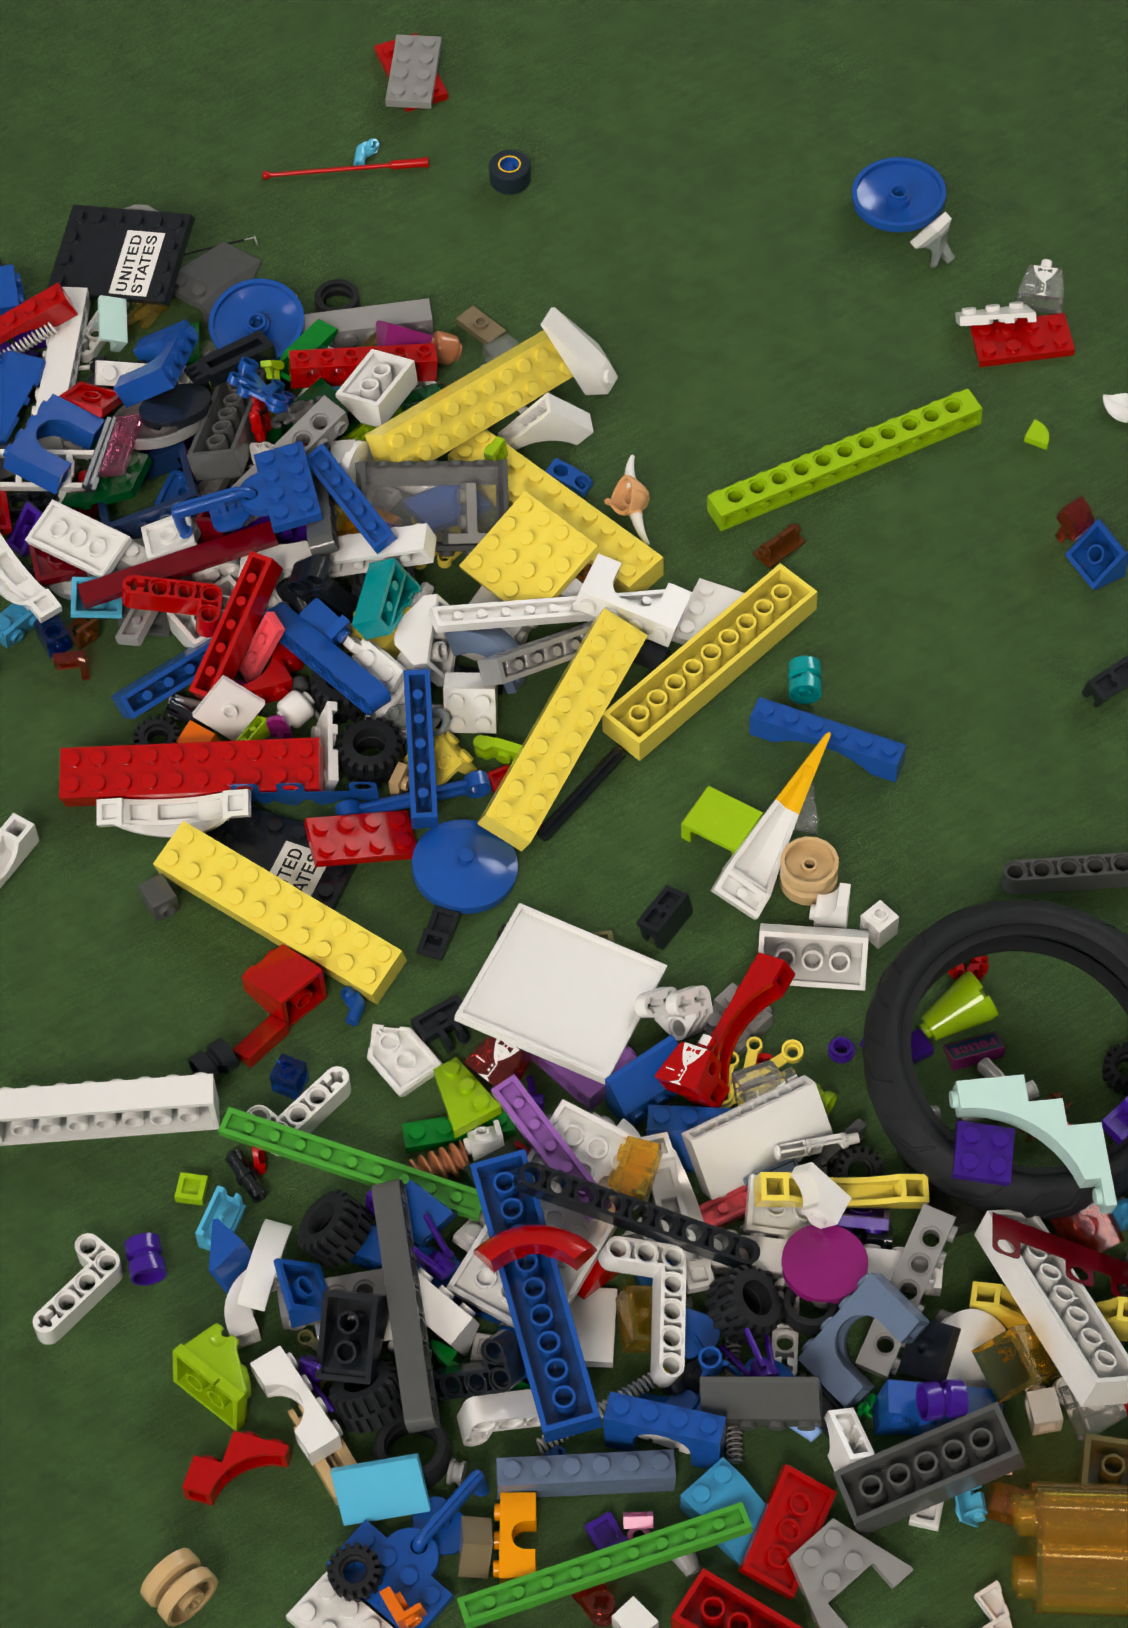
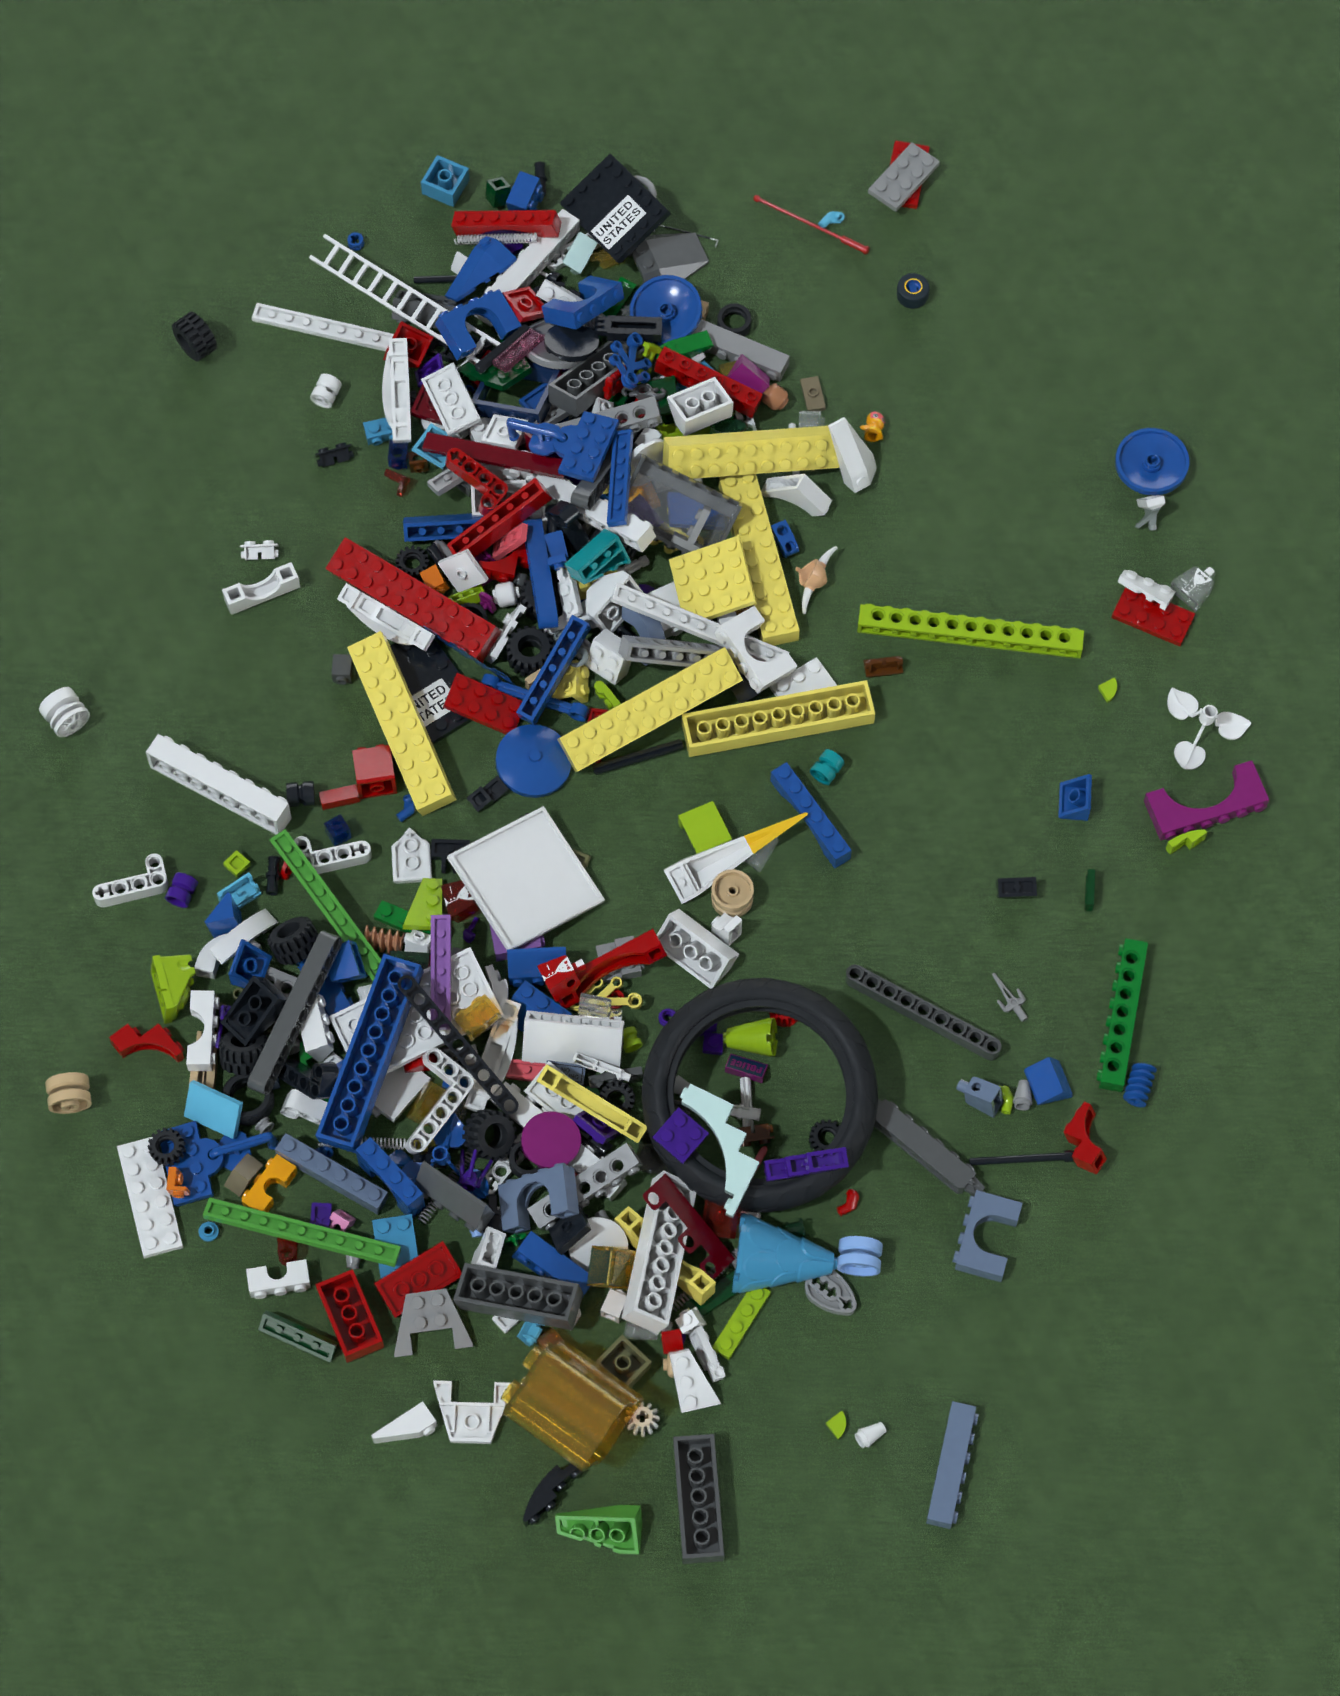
camera: 30 degrees right, 10 degrees up
dark purple plant [412,1213,456,1280] -> none
red brick [474,1225,597,1273] -> none
lime plate [484,436,508,461] -> none
white piece [635,985,713,1041] -> none
black hinge [636,885,693,950] -> none
white arch [790,1162,851,1229] -> none
white brick [860,900,899,949] -> none
dark purple wheel [916,1378,969,1421] -> none
clear red brick [1055,496,1094,543] -> none
none -> light orange animal [860,411,885,442]

